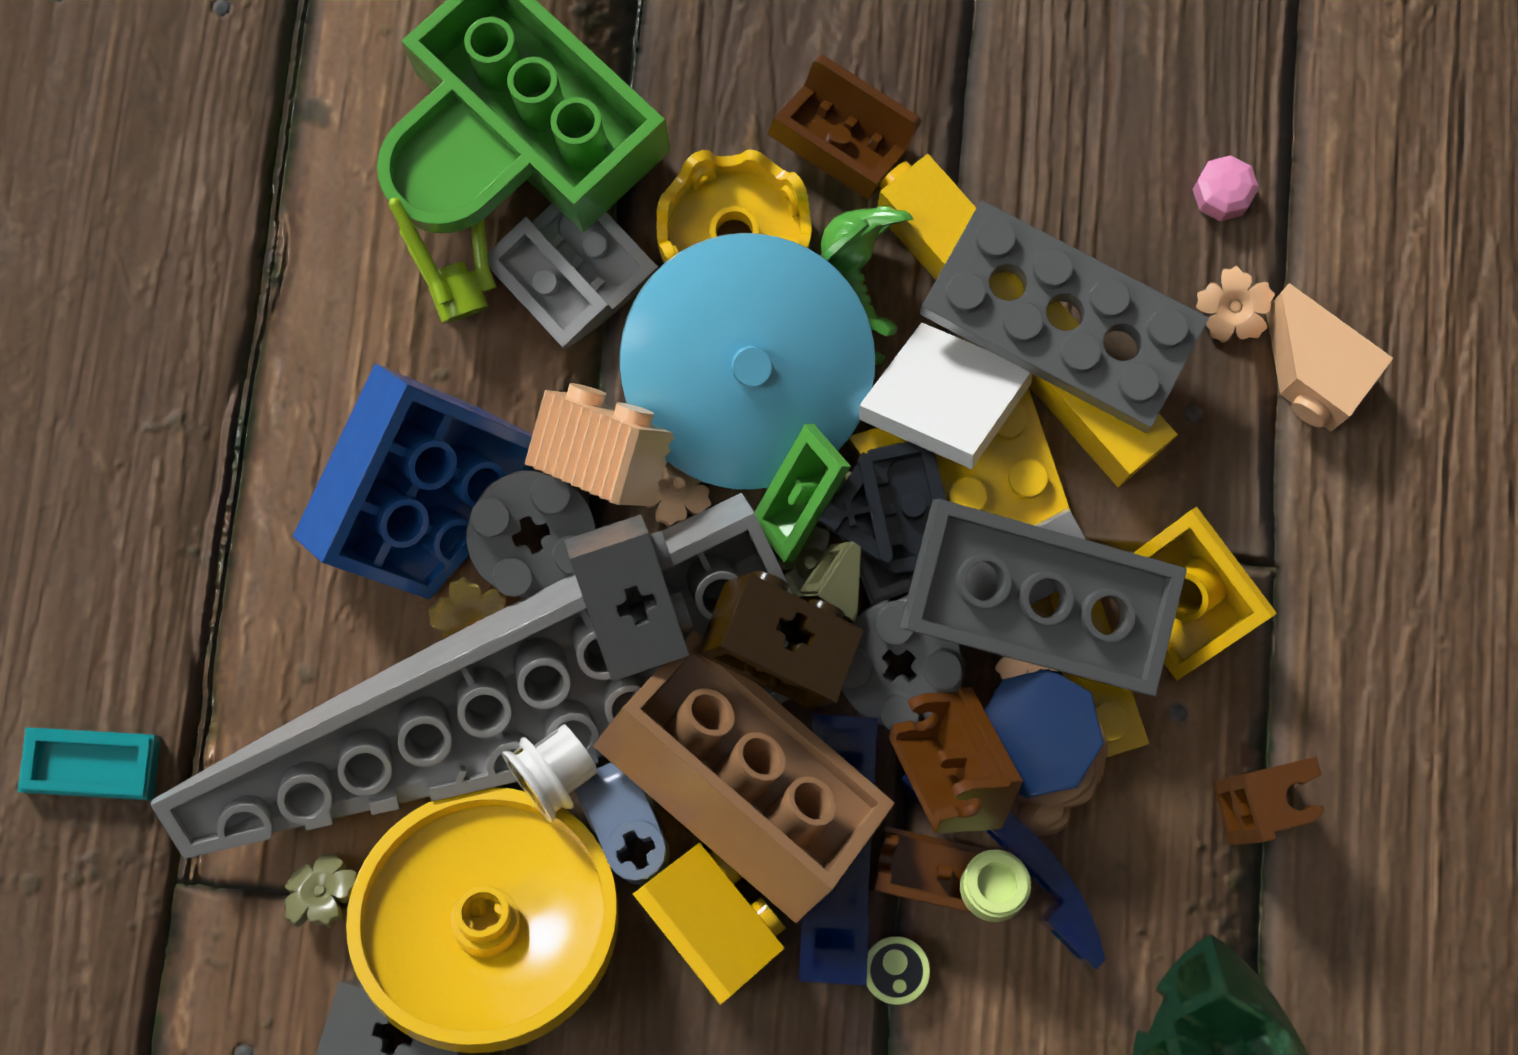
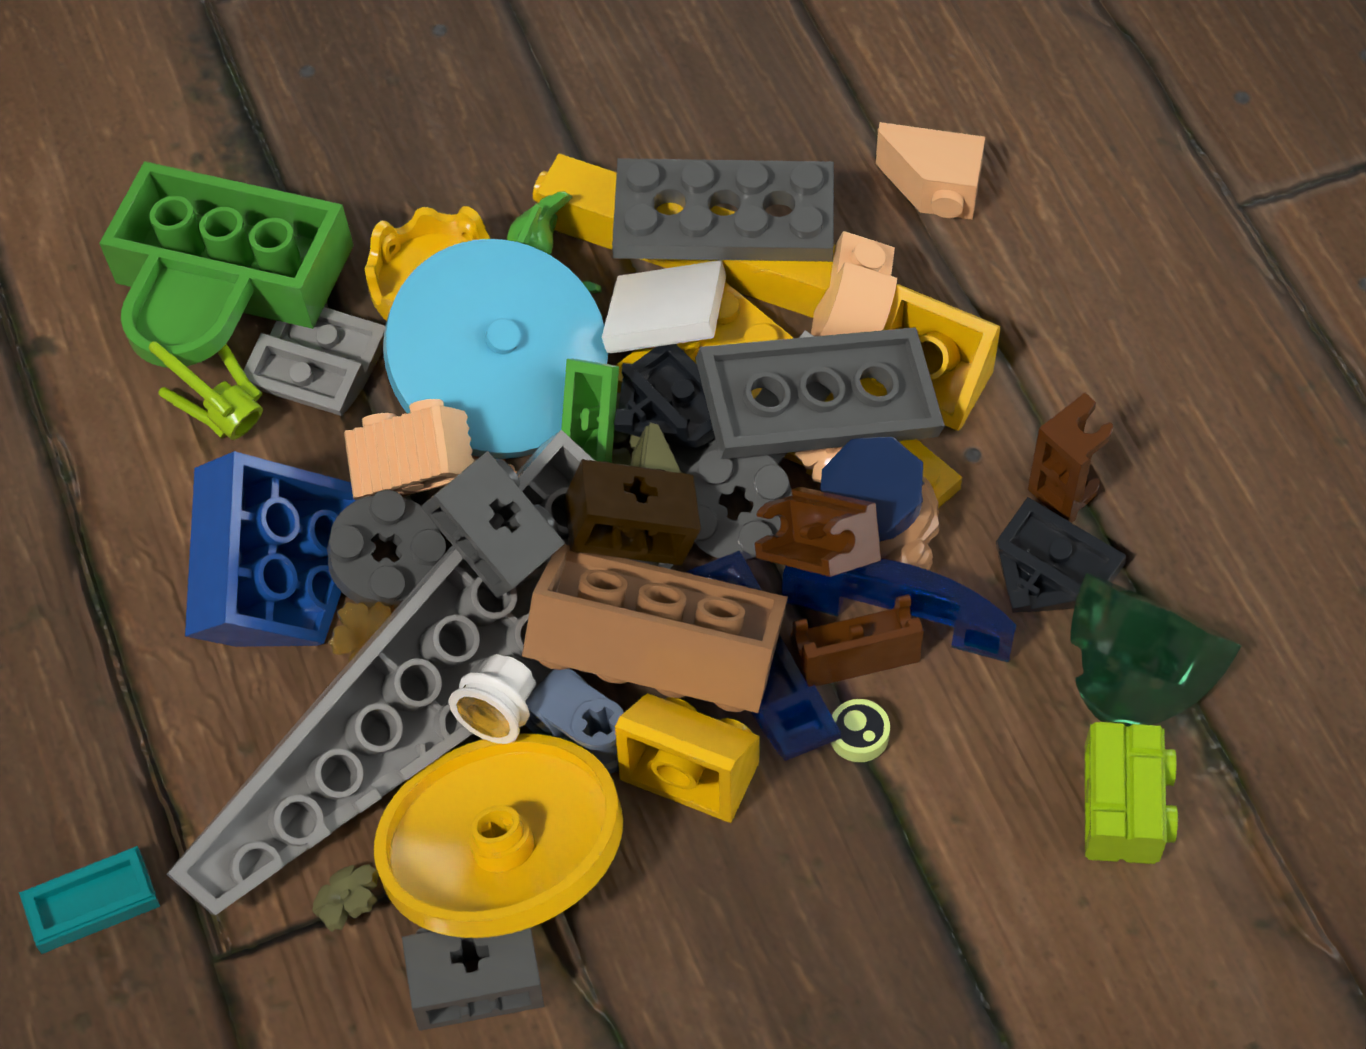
camera: 25 degrees left, 20 degrees down
reddish brown bracket [767,55,921,200] -> none
yellowish green tile [960,850,1031,922] -> none
bright pink tile [1192,155,1259,222] -> none
light nougat plant [1196,266,1275,343] -> none
none -> light nougat brick [811,231,897,336]
none -> black slope [996,497,1126,613]

